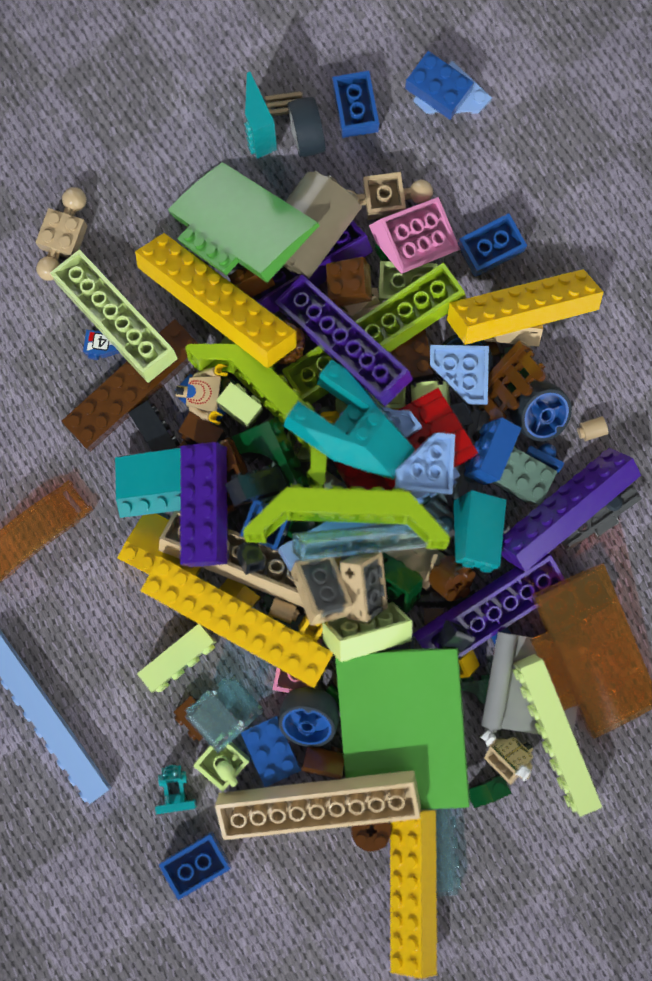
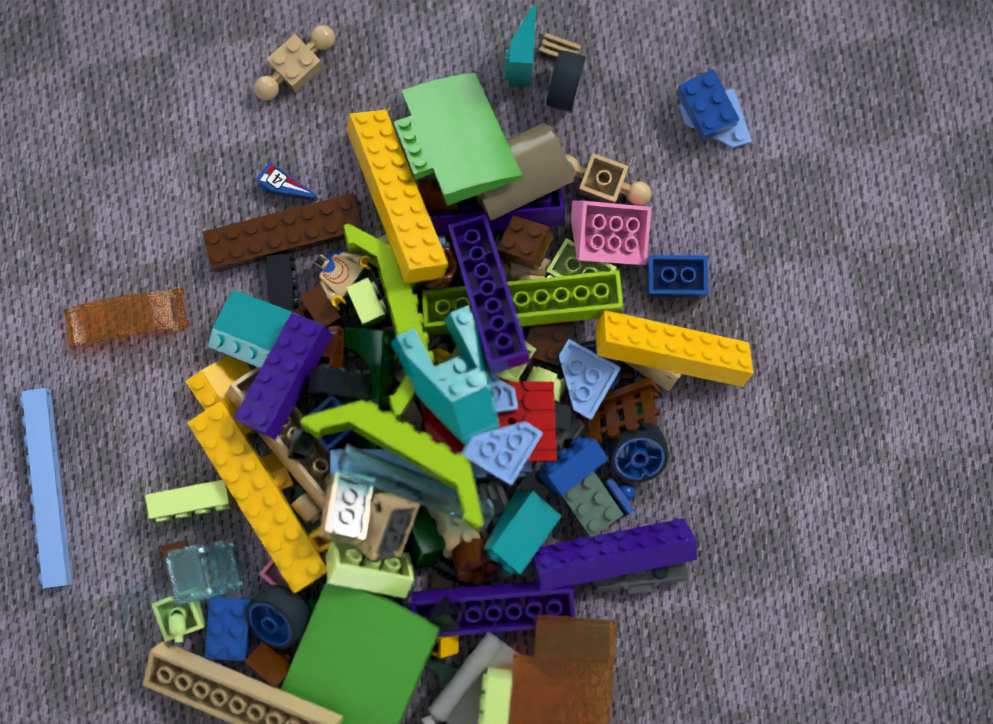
camera: 25 degrees right, 0 degrees up
yellowish green brick [50,249,178,383] -> none
teal tile [155,765,197,814] -> none
blue brick [159,831,232,900] -> none
blue brick [332,71,379,138] -> none
tan brick [577,416,608,441] -> none

